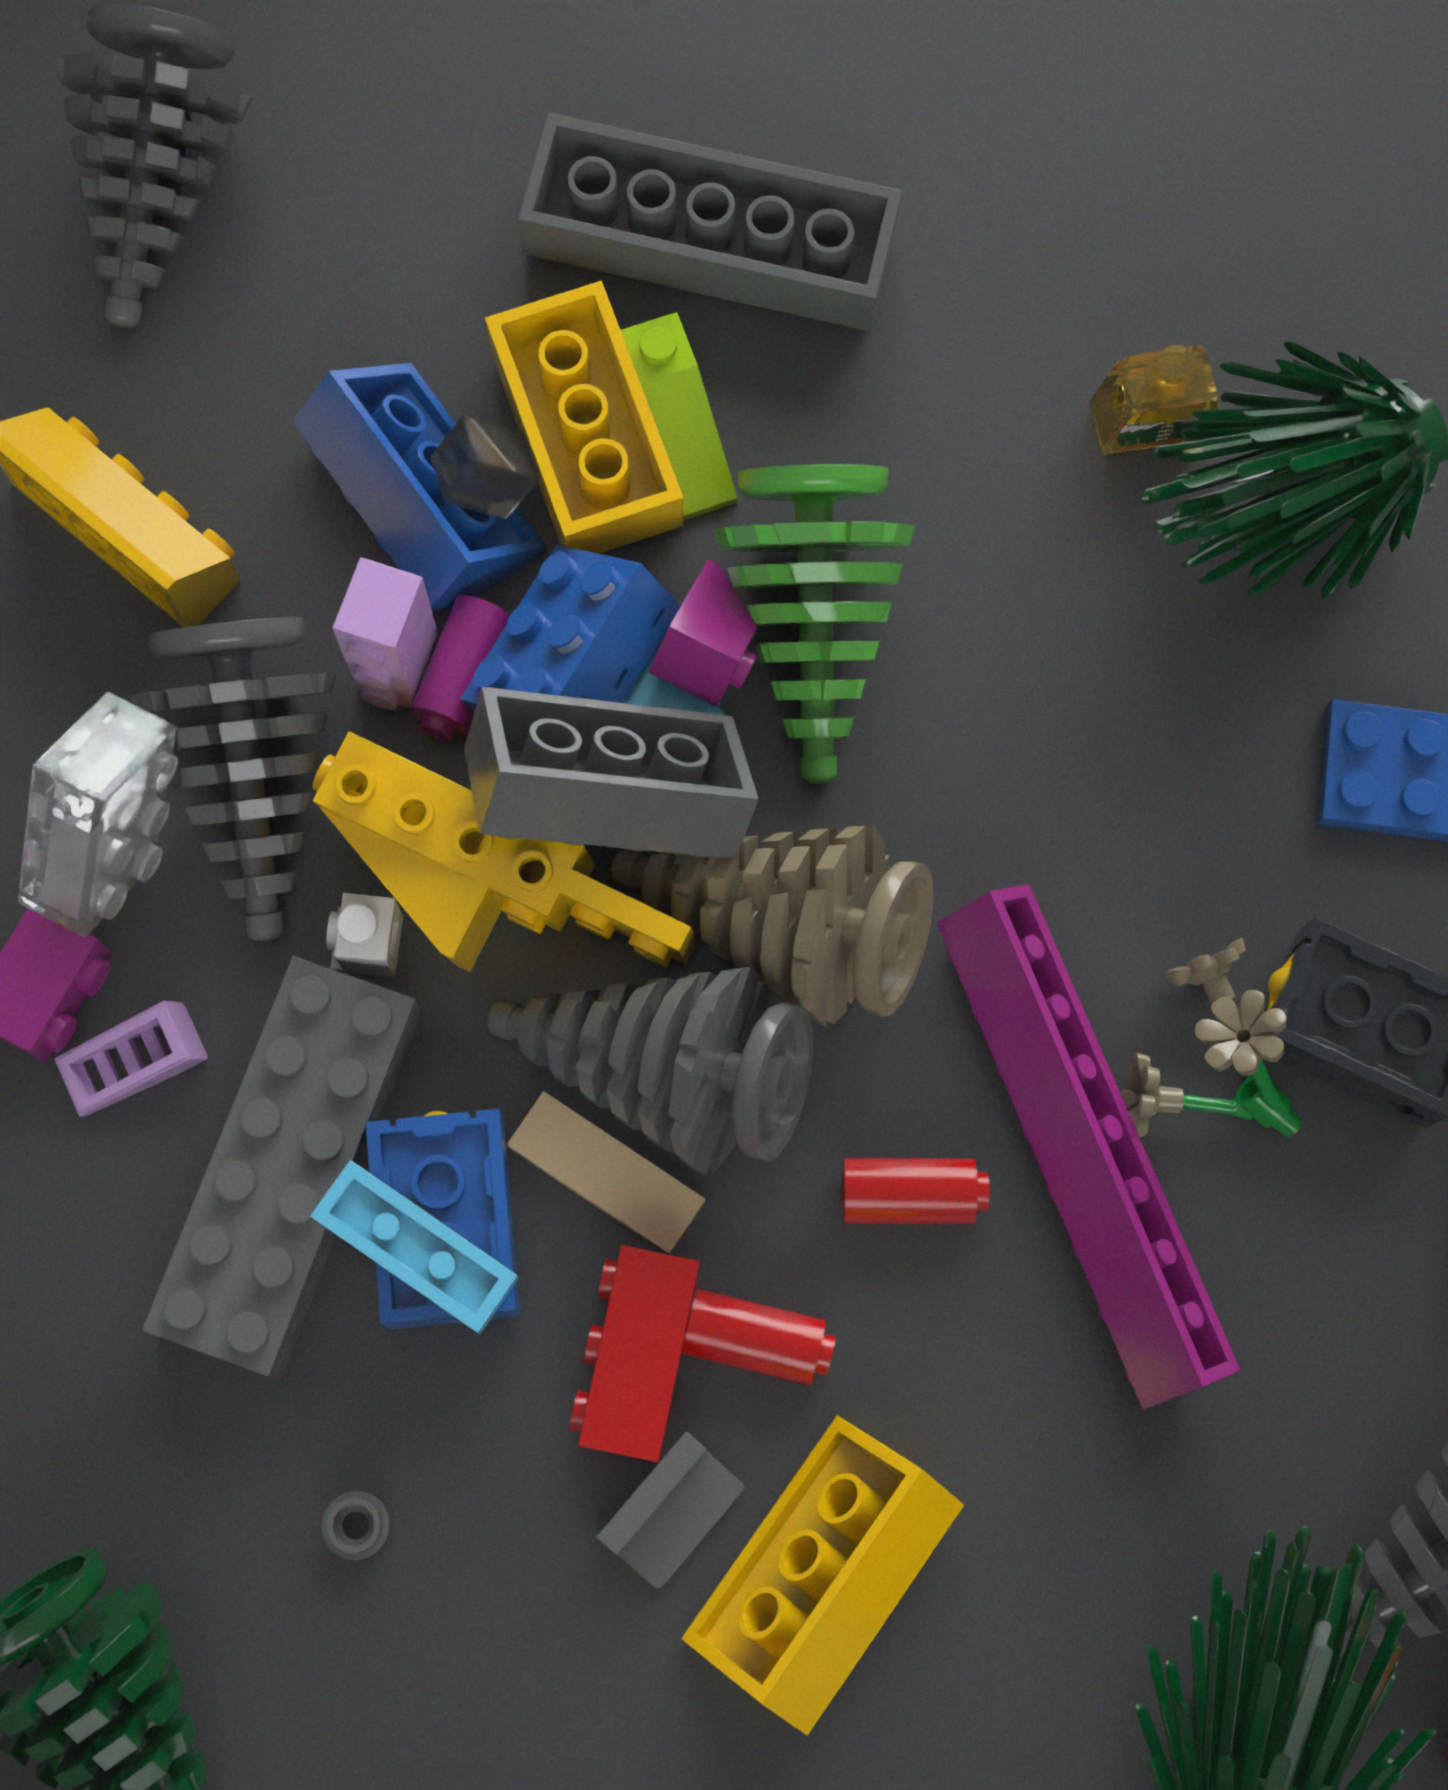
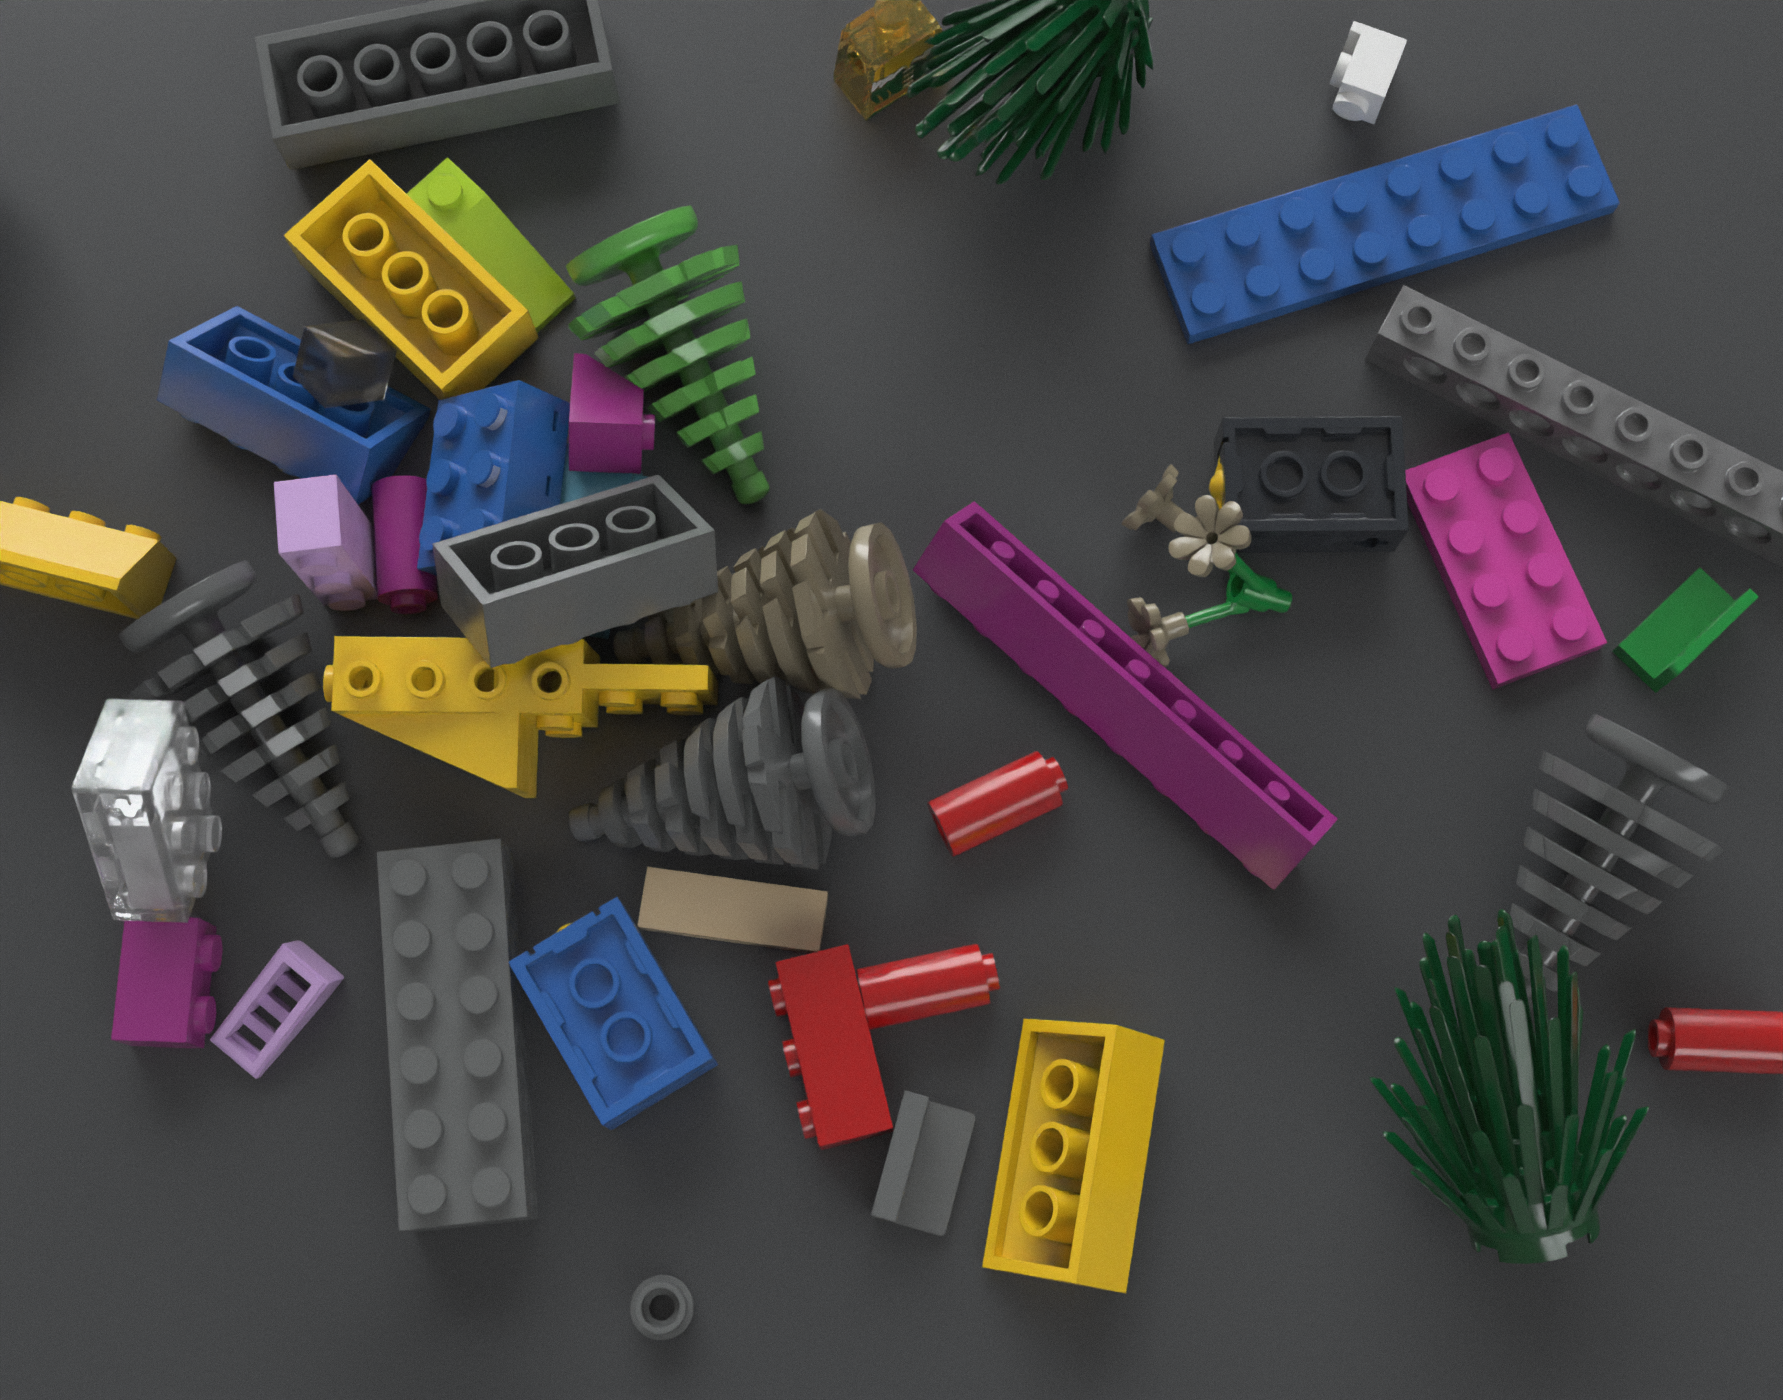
camera: 20 degrees left, 0 degrees up
medium azure plate [310,1160,519,1335] -> none
white brick [326,893,403,978] -> none

